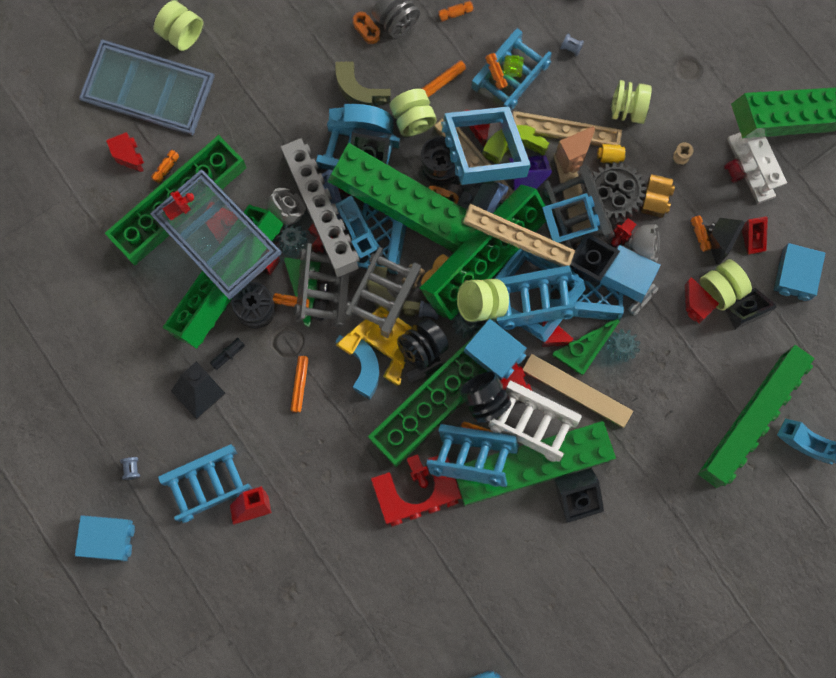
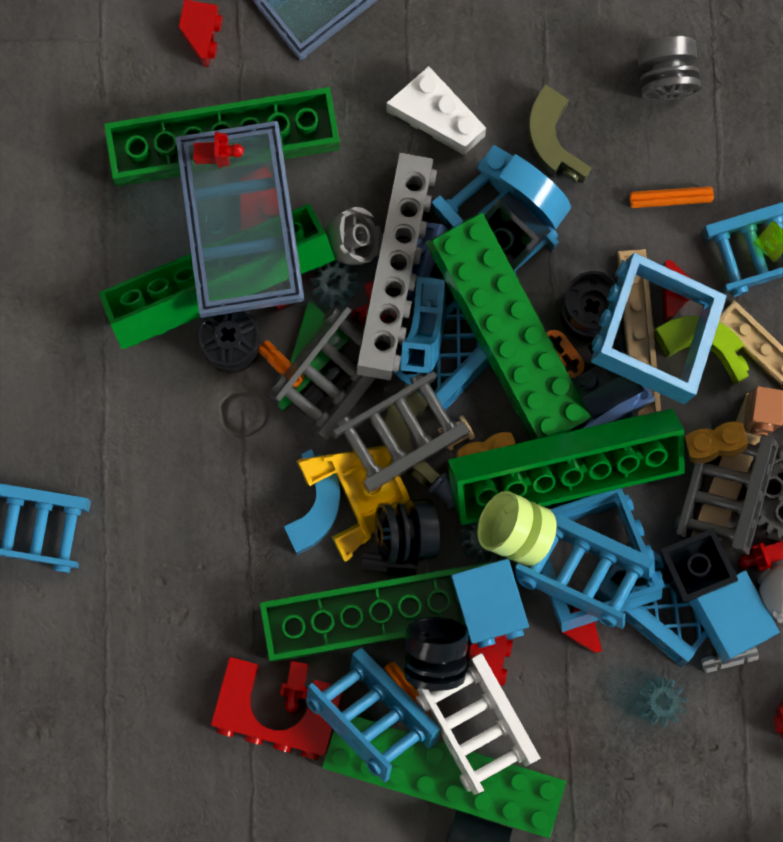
camera: 30 degrees right, 5 degrees up
orange axle [151,150,179,183] -> none
black slope [171,361,226,419] -> none
black axle [210,337,246,370] -> none
red slope [230,486,271,524] -> none
orange axle [291,356,309,412] -> none
orange beam [353,12,380,44] -> none
yellowish green wheel [389,89,437,136] -> none
orange axle [439,1,473,21] -> none
tan tile [462,204,575,267] -> none
orange axle [485,53,507,90] -> none
dark purple slope [509,155,552,191] -> none
tan tile [523,354,633,428] -> none
dark azure window [542,193,600,243] -> none
green wing [552,319,620,376] -> none
none -> white wedge [386,66,486,155]
none -> pearl gold brick [685,422,748,464]

